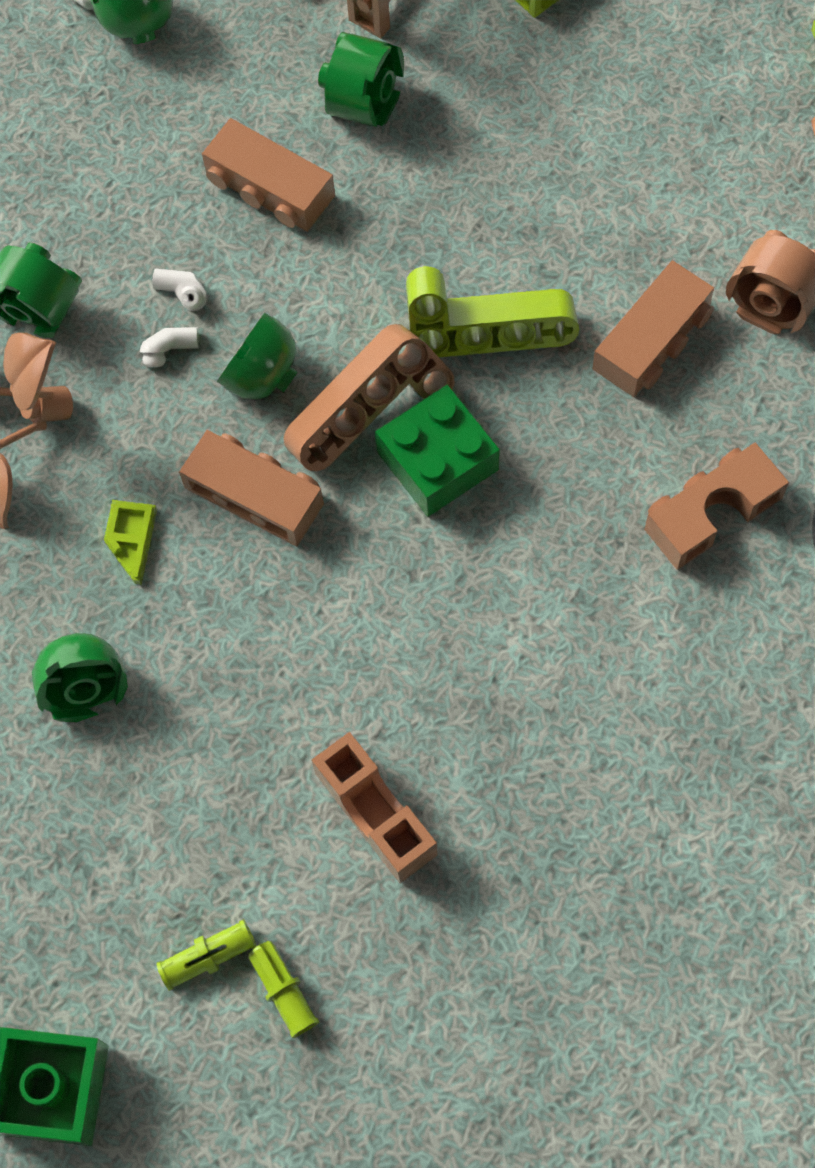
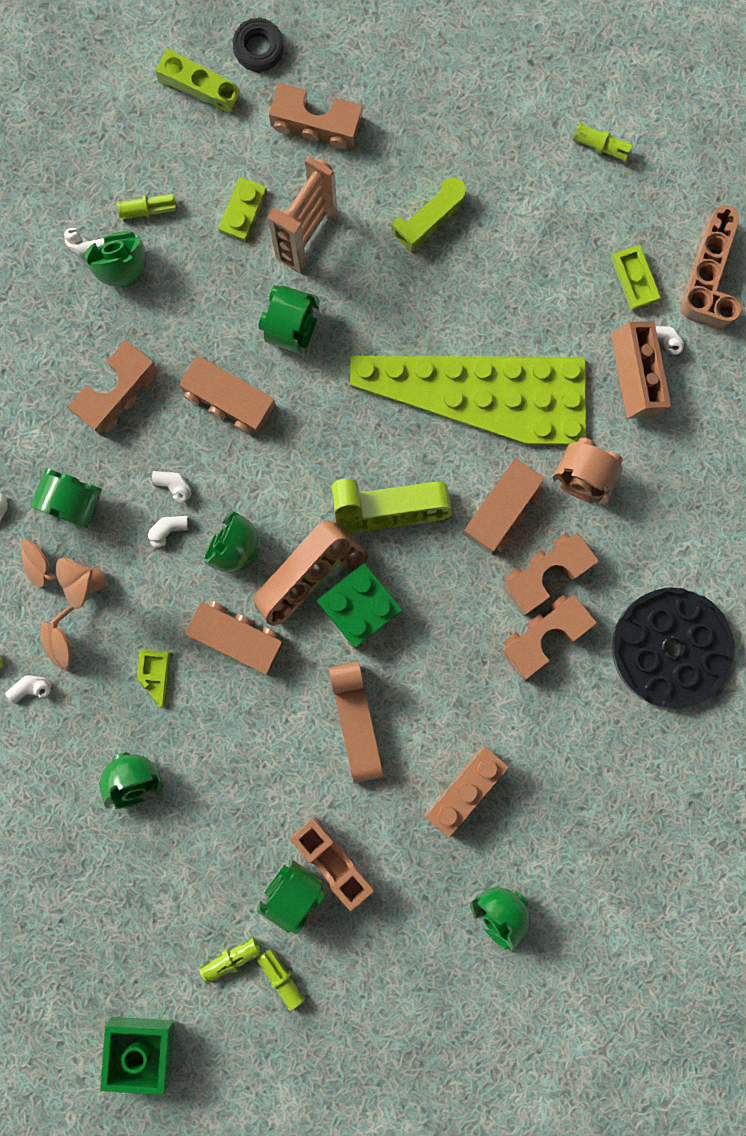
camera: 10 degrees left, 15 degrees up
none -> nougat arch [67,340,157,435]
none -> green brick [256,859,325,935]
none -> nougat beam [328,661,383,784]
none -> lime wing [350,356,586,445]
none -> nougat brick [424,746,509,838]
none -> green cylinder [470,887,530,951]
none -> nougat arch [502,532,599,616]

